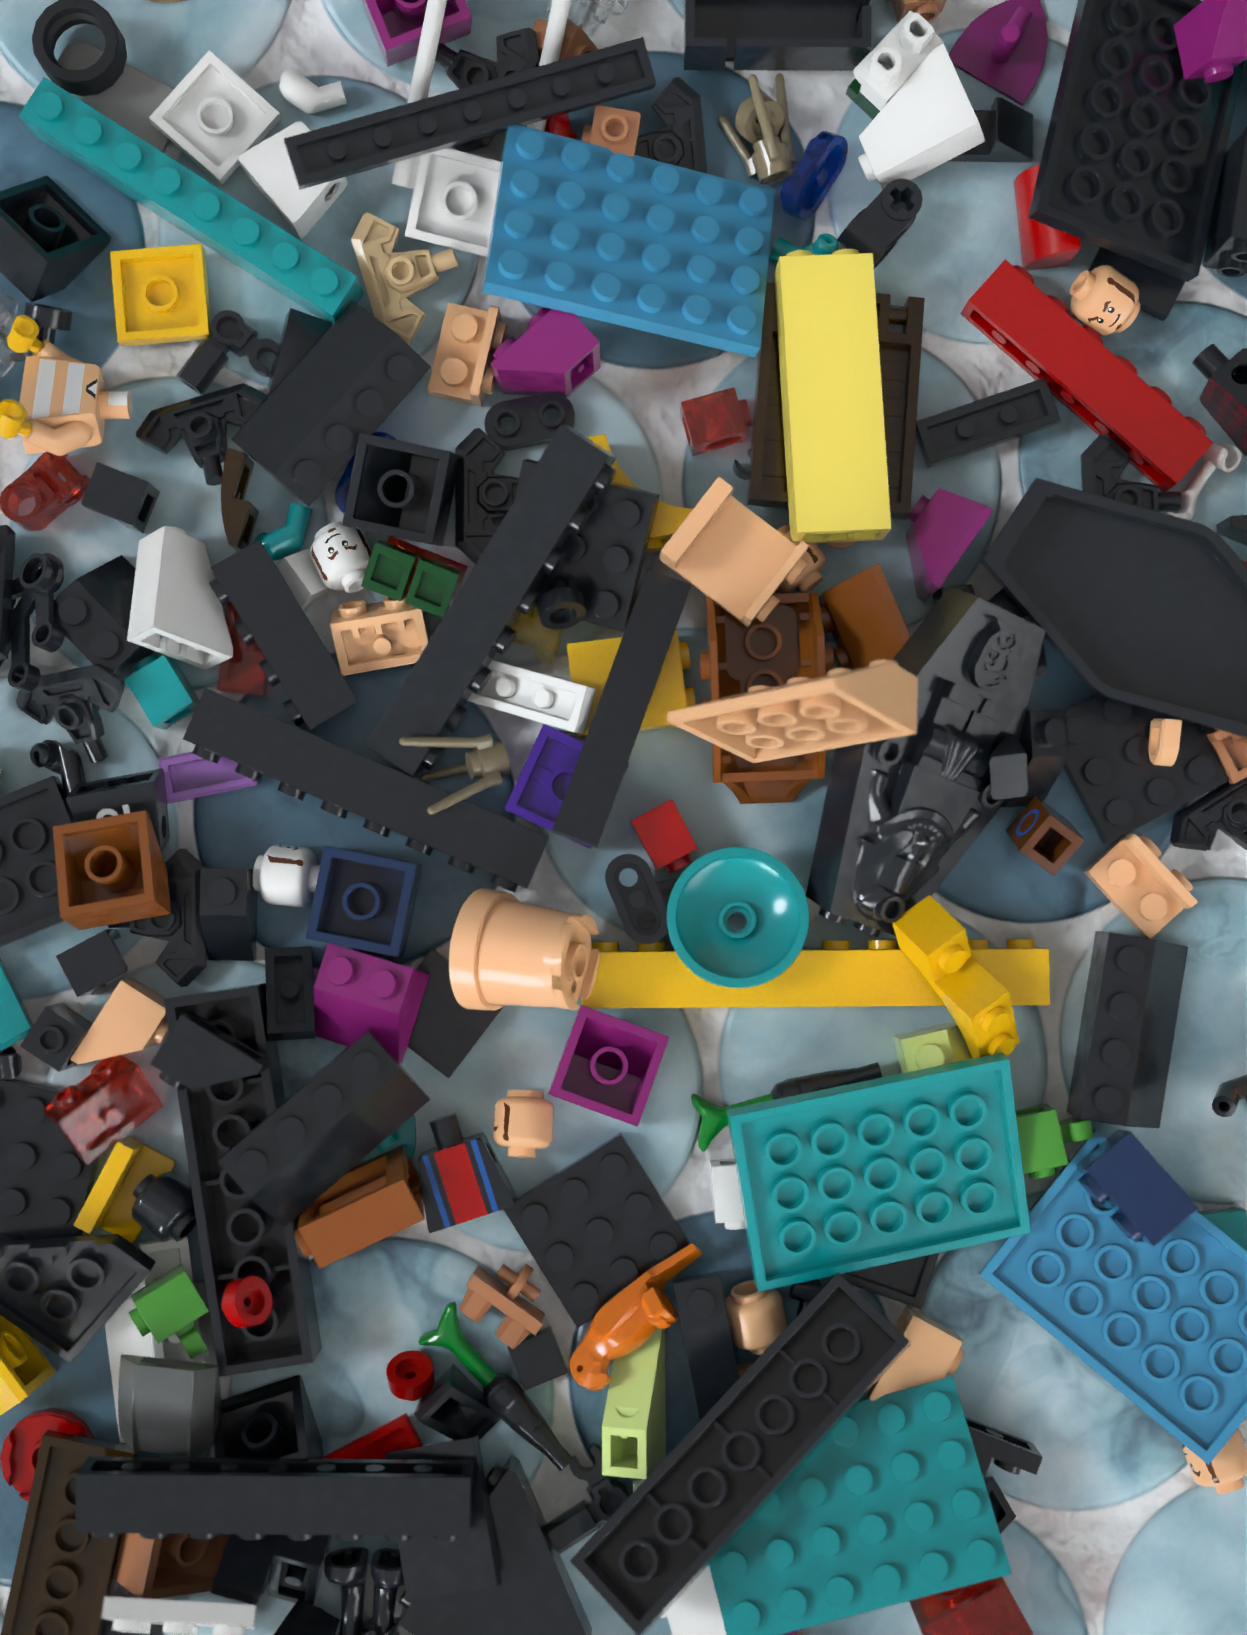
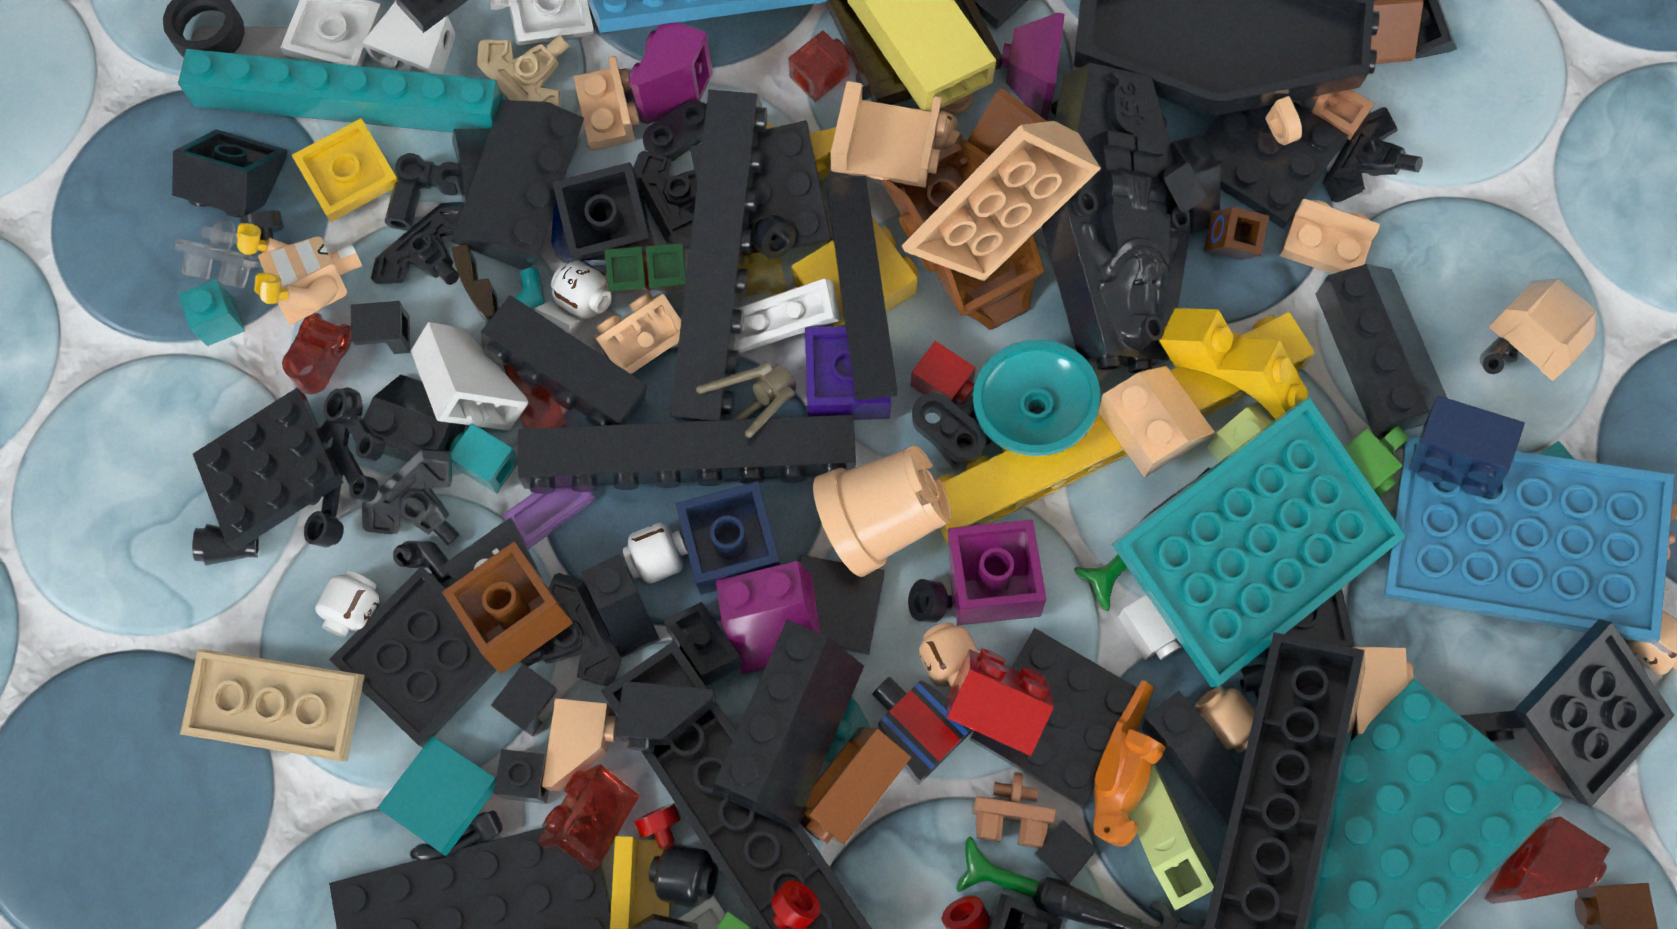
camera: 25 degrees left, 15 degrees down
none -> red tile [634,803,681,849]
none -> black tile [908,579,953,623]
none -> red brick [947,649,1054,756]
none -> light nougat slope [1099,366,1215,478]
none -> black plate [1513,619,1675,807]

